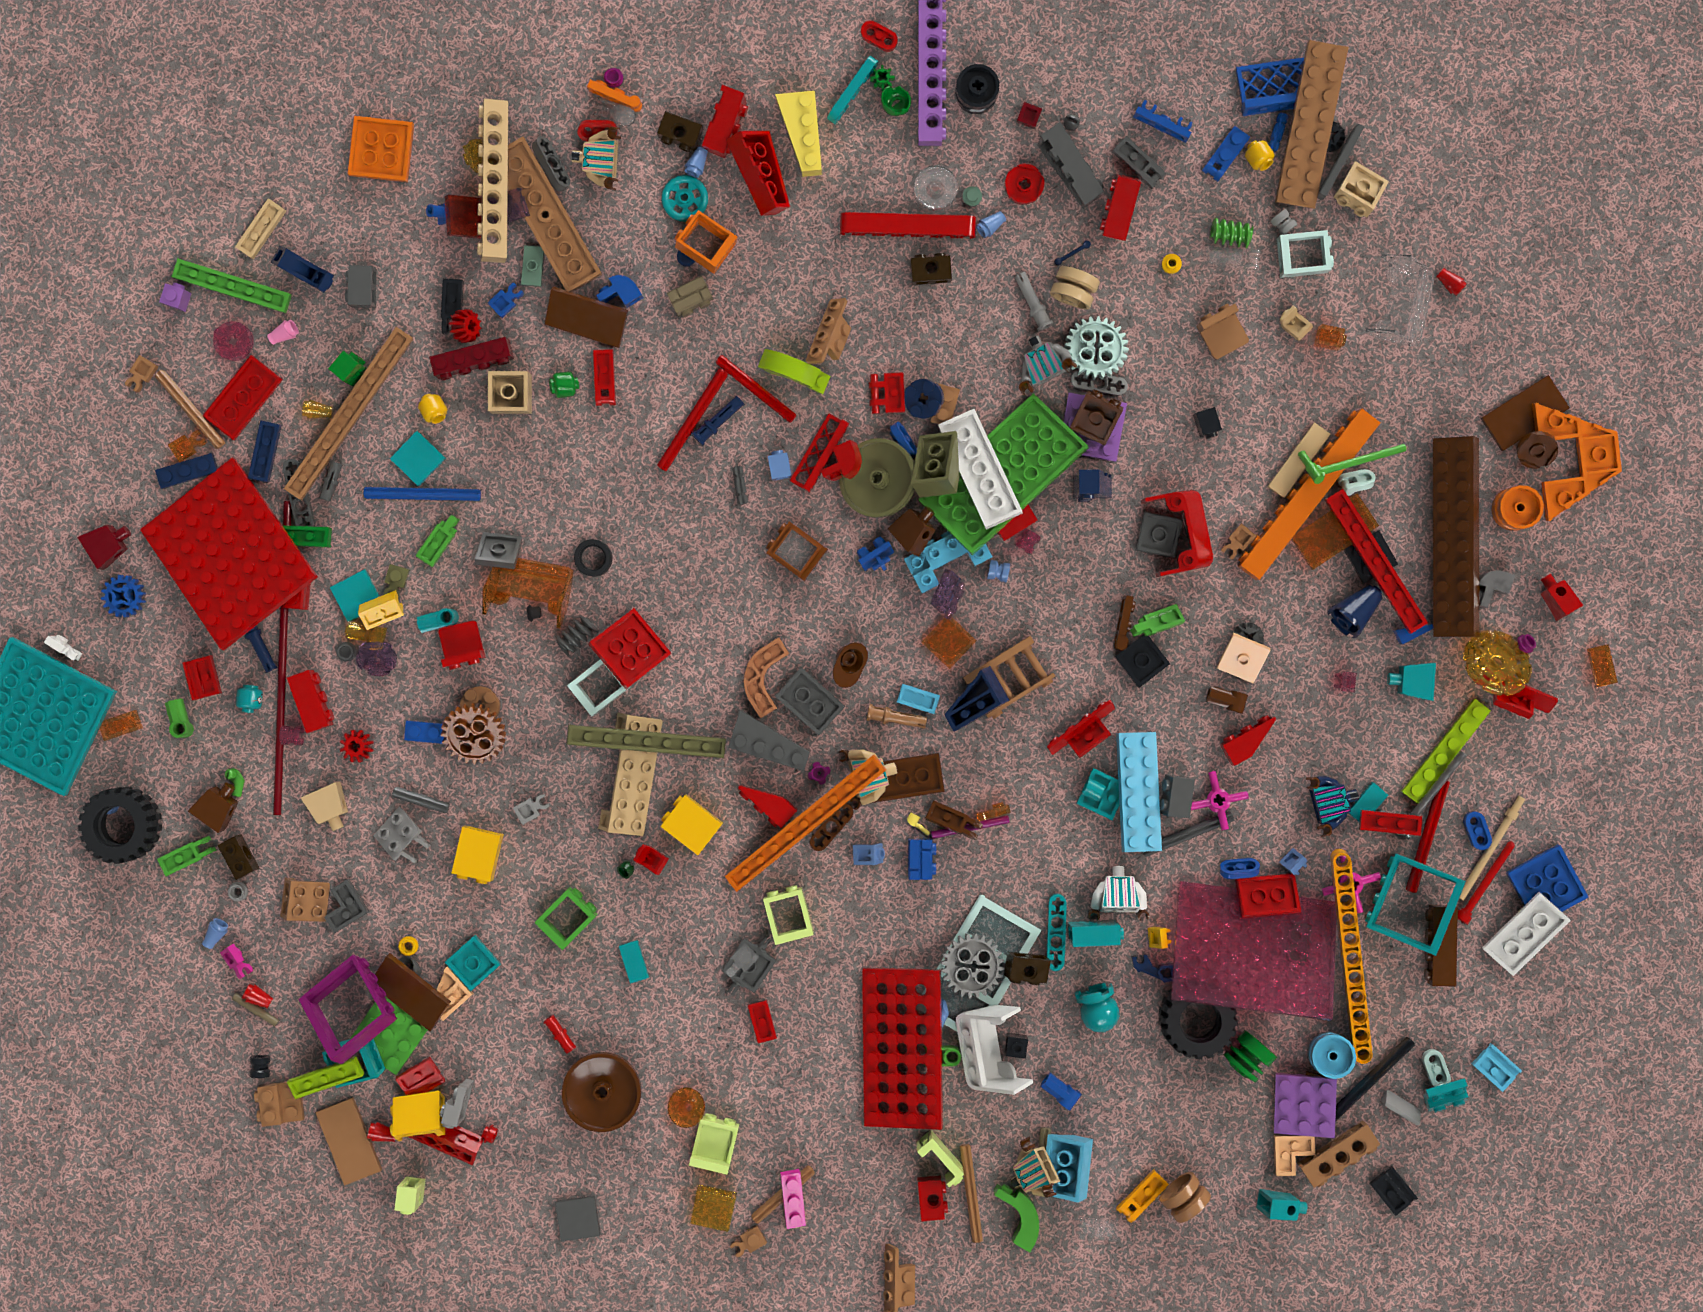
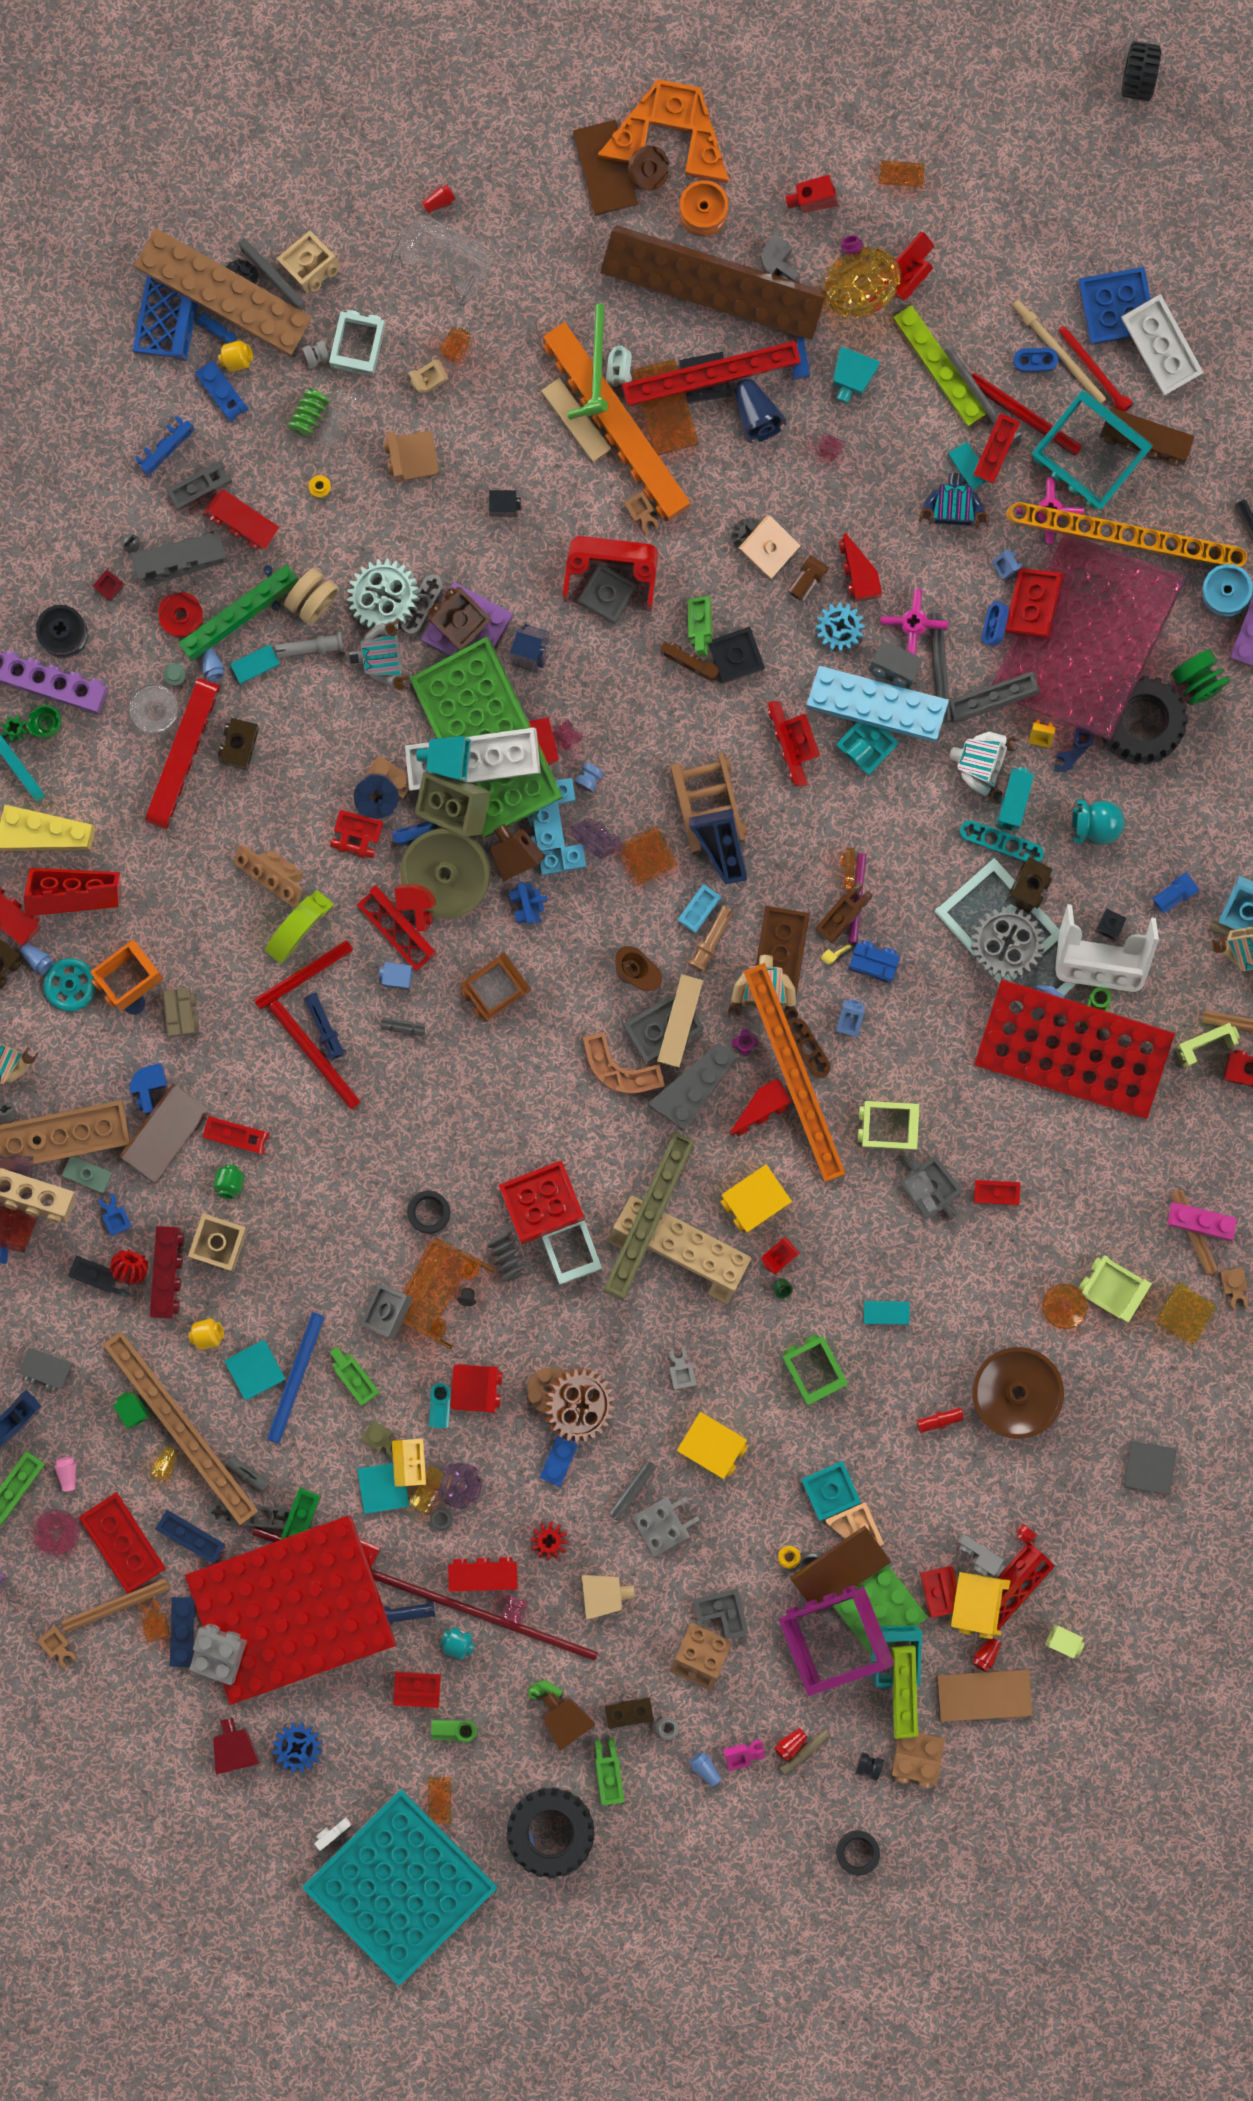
camera: 75 degrees left, 5 degrees down
none -> green plate [179,564,299,661]
none -> light grey plate [189,1624,247,1685]
none -> teal tile [230,644,280,685]
none -> teal torso [416,736,471,782]
none -> tan tile [658,974,703,1068]
none -> medium azure gear [816,602,865,652]
none -> black tyre [836,1830,880,1876]
none -> dark grey tile [949,671,1041,723]

